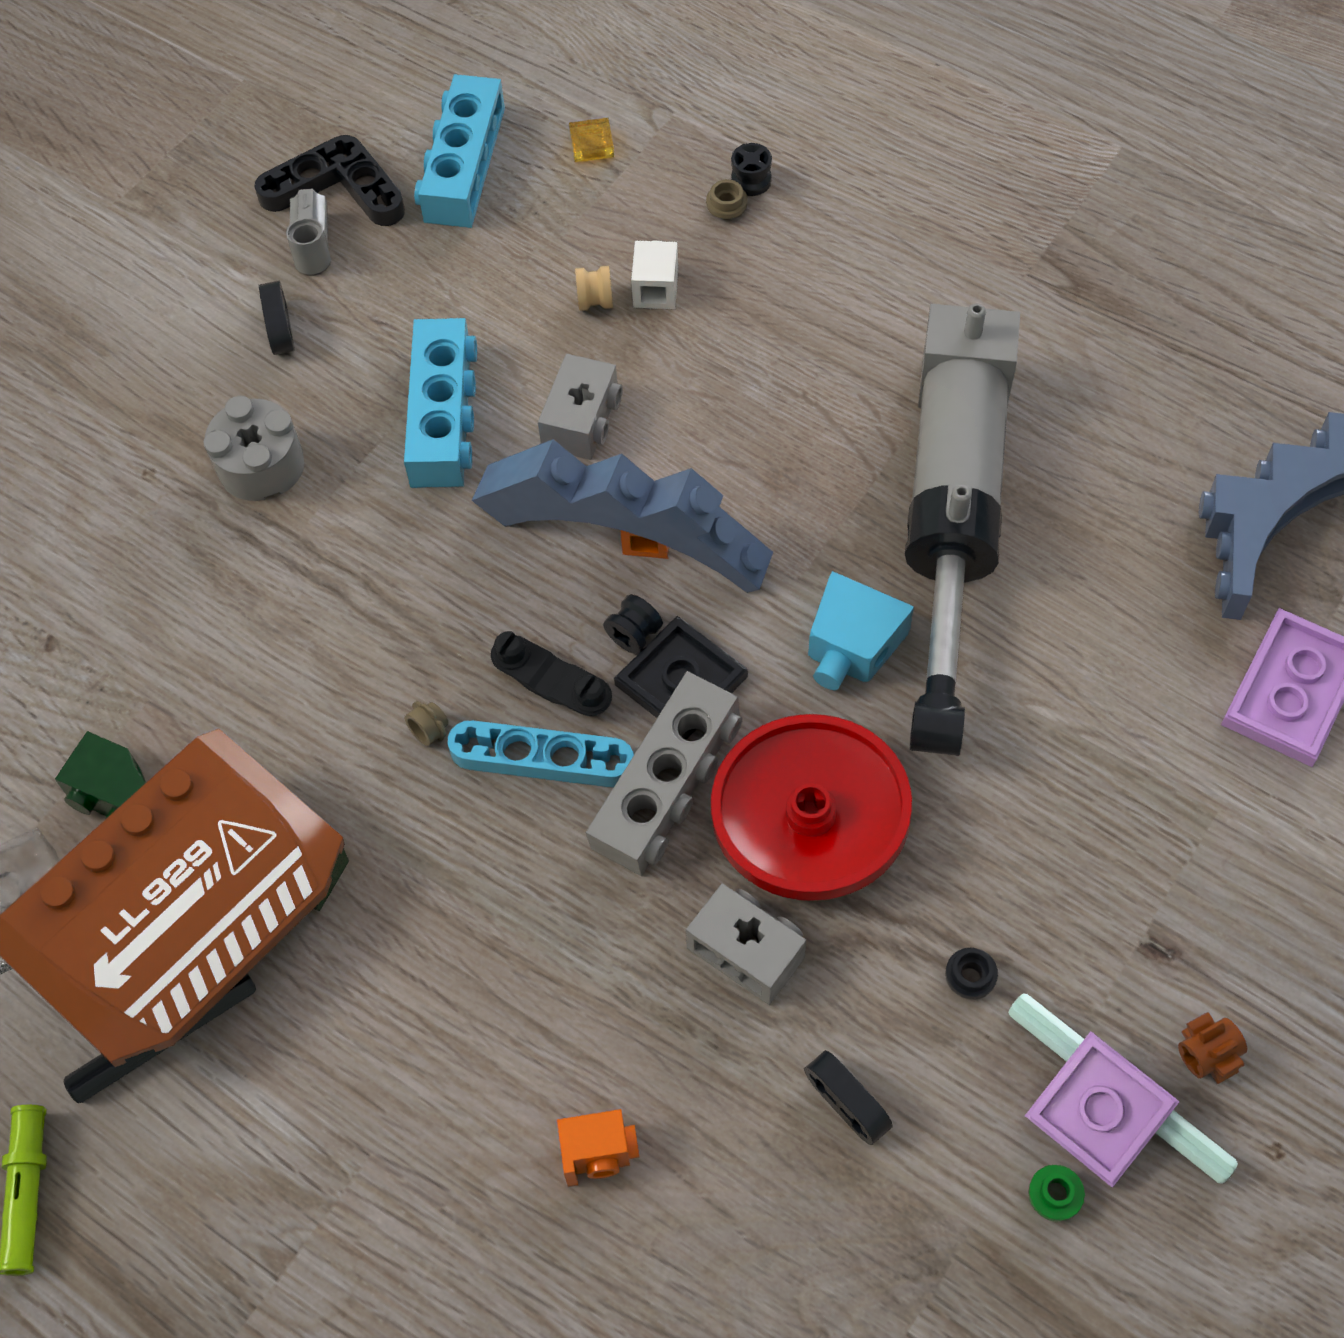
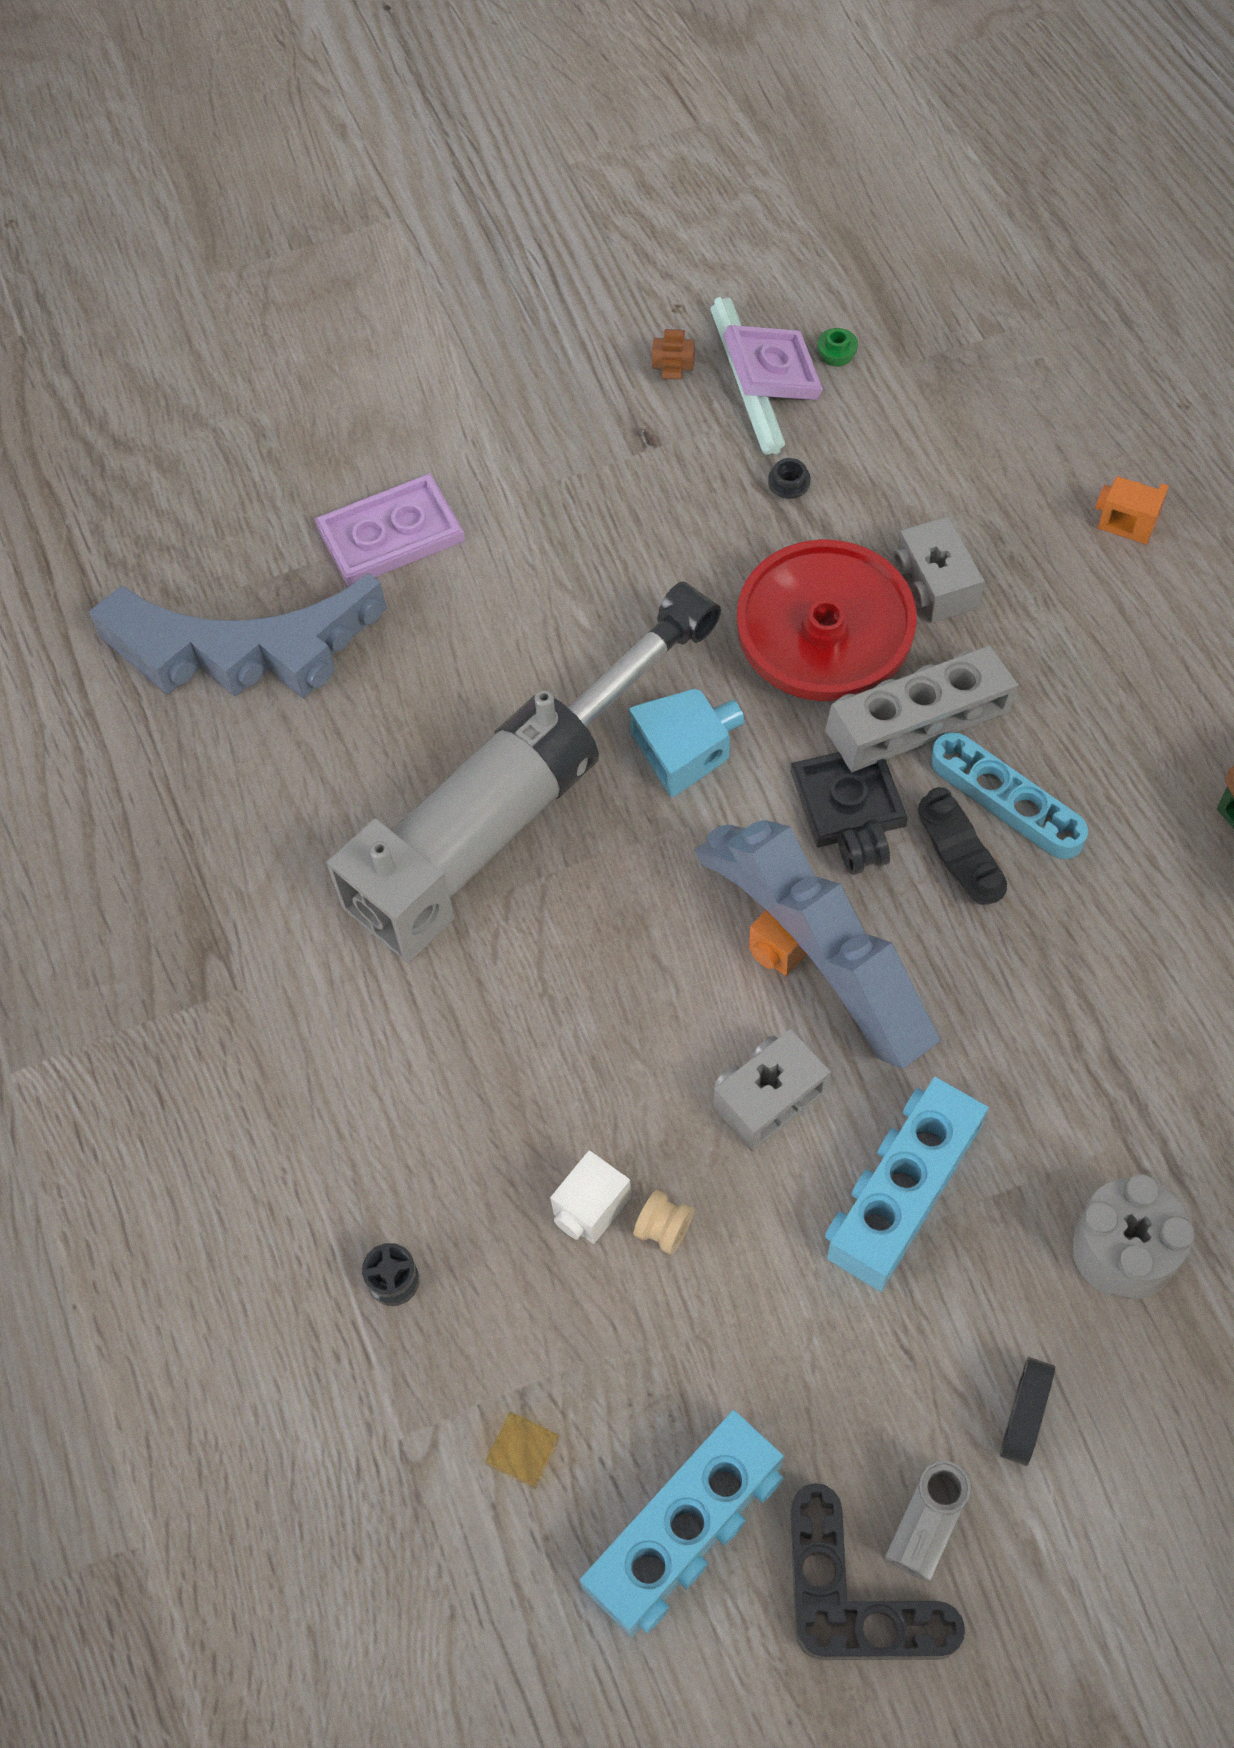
camera: 145 degrees left, 0 degrees up
dark tan plate [404,701,448,746] -> none
dark tan plate [706,179,747,219] -> none
black beam [804,1050,893,1145] -> none

